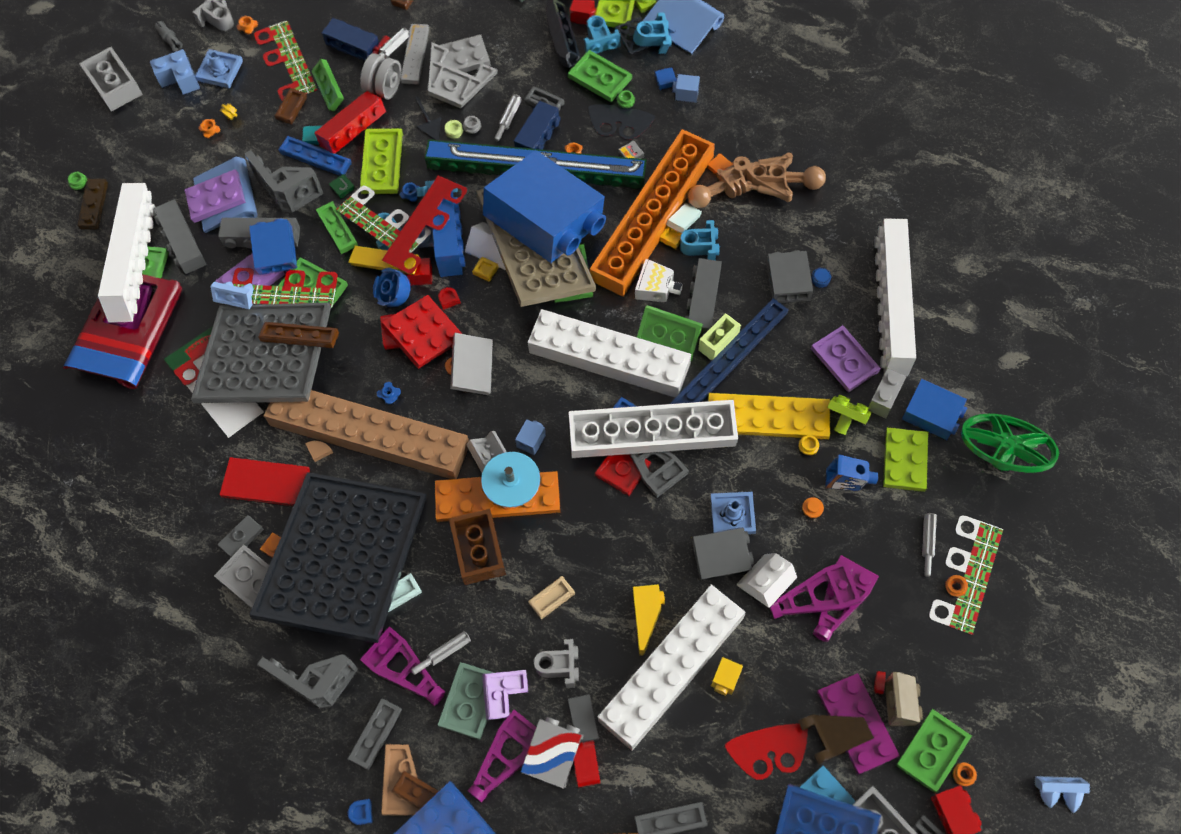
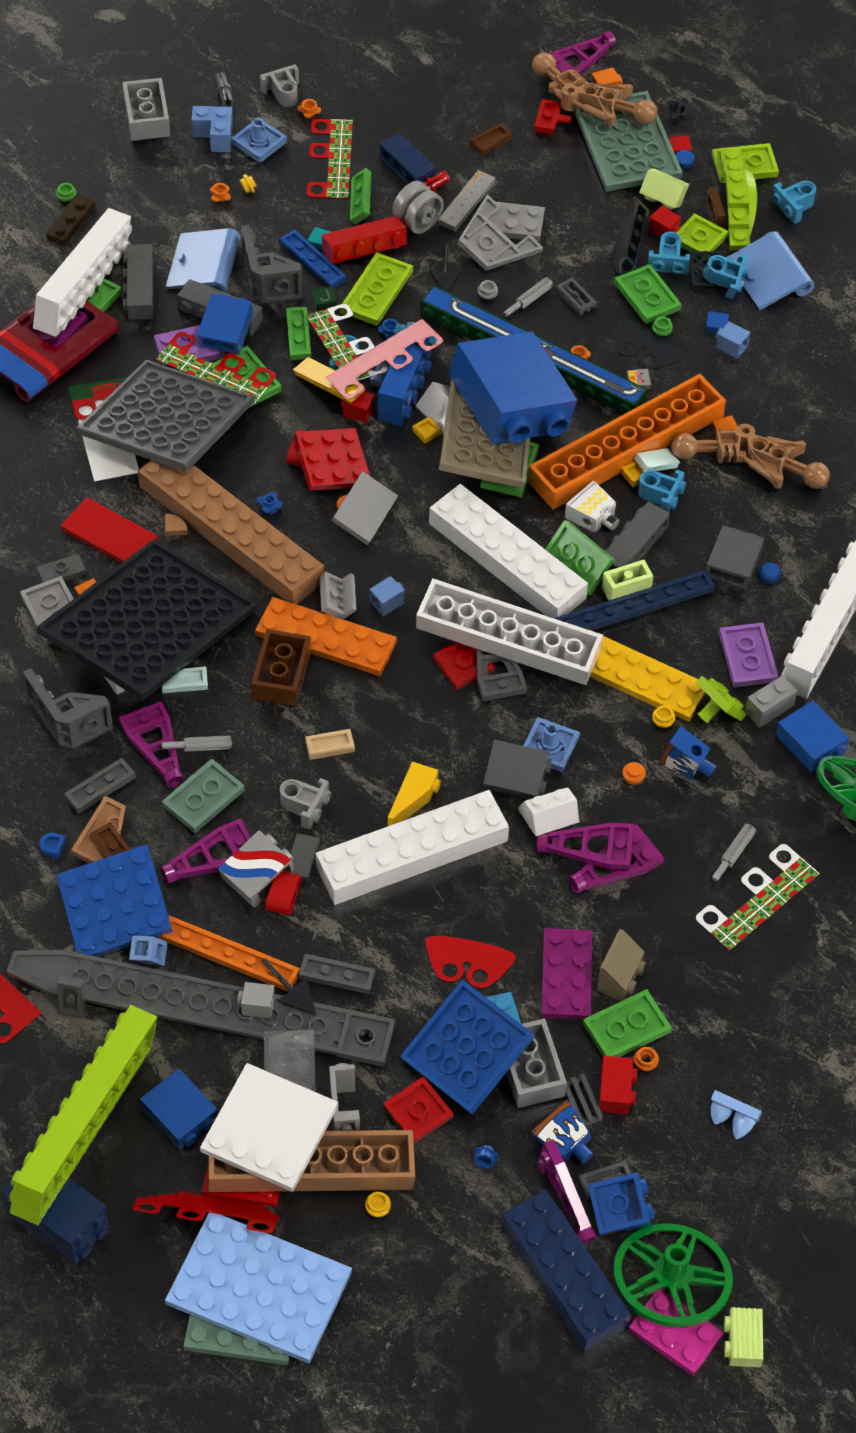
camera: 20 degrees right, 10 degrees down
medium lavender plate [185,169,246,223] -> none
light blue tile [211,282,253,309] -> none
reddish brown tile [258,322,339,348] -> none
reddish brown tile [274,88,307,124] -> none
blue cylinder [373,268,411,308] -> none
axle [378,28,410,58] -> none
red tile [438,287,461,310] -> none
yellowish green tile [444,120,463,139] -> none
medium azure piece [481,452,540,507] -> none
tile [482,670,528,720] -> none
dark blue brick [514,101,561,150] -> none
yellow brick [711,657,743,695] -> none
dark brown flag [798,715,874,764] -> none
red tile [874,671,886,694] -> none
lime plate [883,428,928,492] -> none
orange plate [946,575,968,597] -> none

